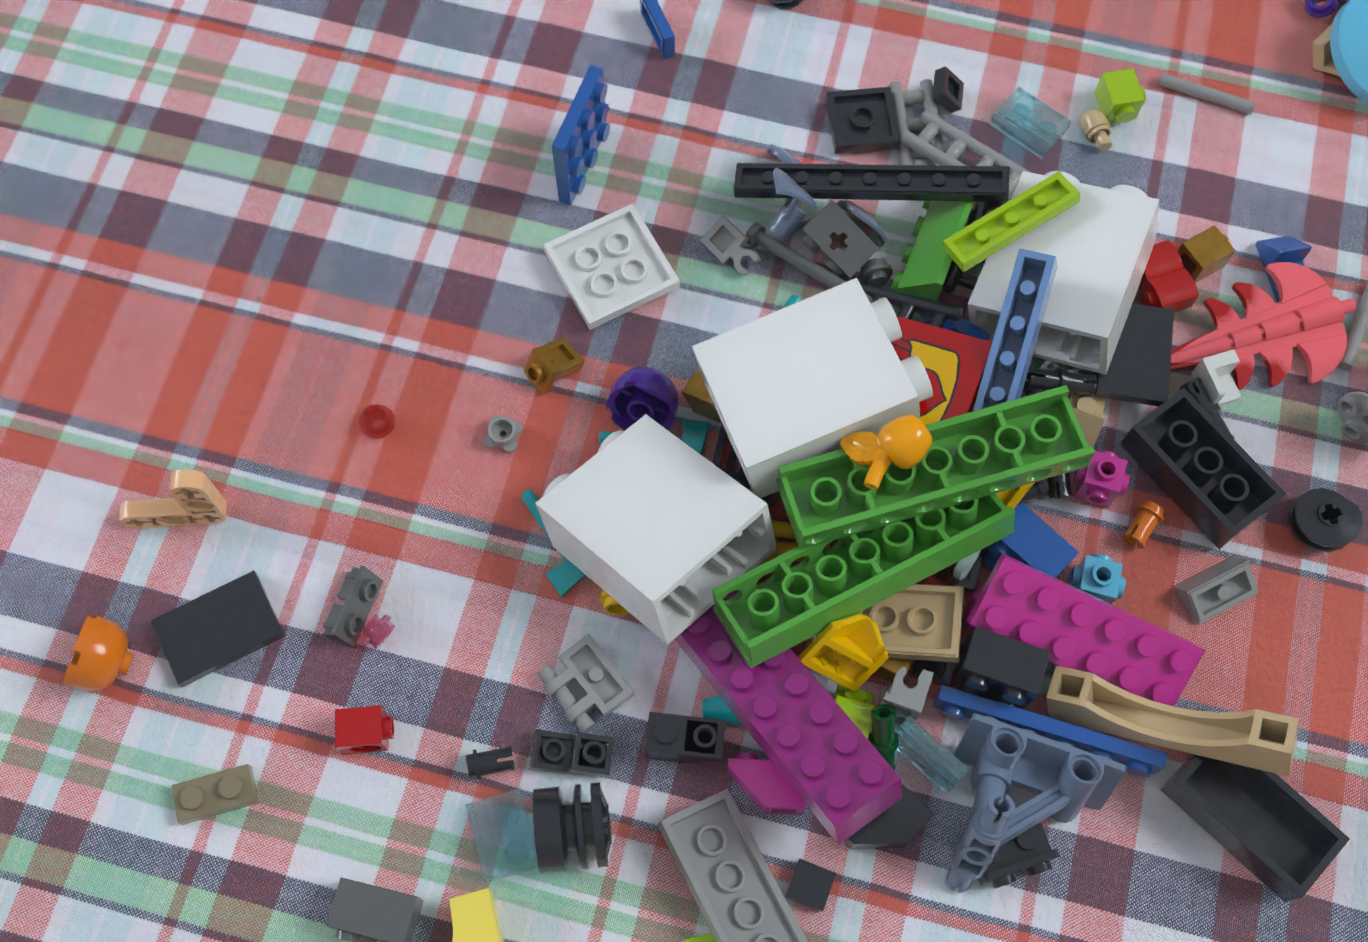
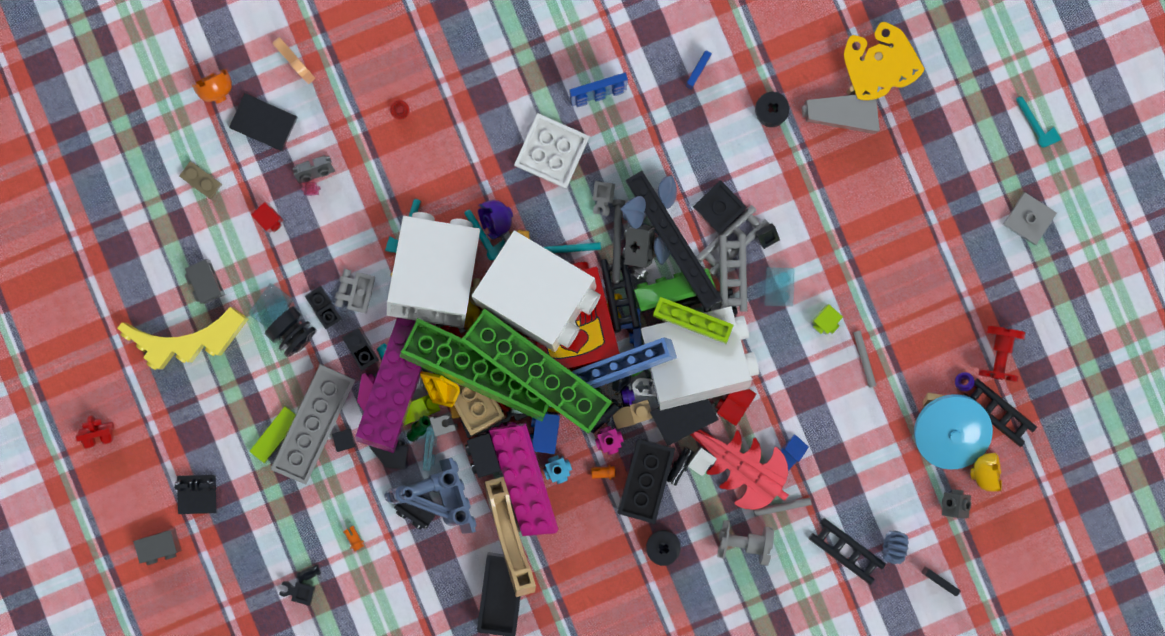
camera: 55 degrees right, 20 degrees up
black pin [465,746,515,780] -> none
light grey plate [483,416,523,453] -> none
pearl gold bracket [524,337,584,394] -> none
light orange piece [840,414,933,490] -> none
blue plate [932,685,1168,777] -> none
black pin [1024,366,1097,397] -> none
tan cylinder [1080,109,1112,151] -> none
light grey slope [1174,557,1259,625] -> none
pearl gold brick [1178,225,1236,283] -> none

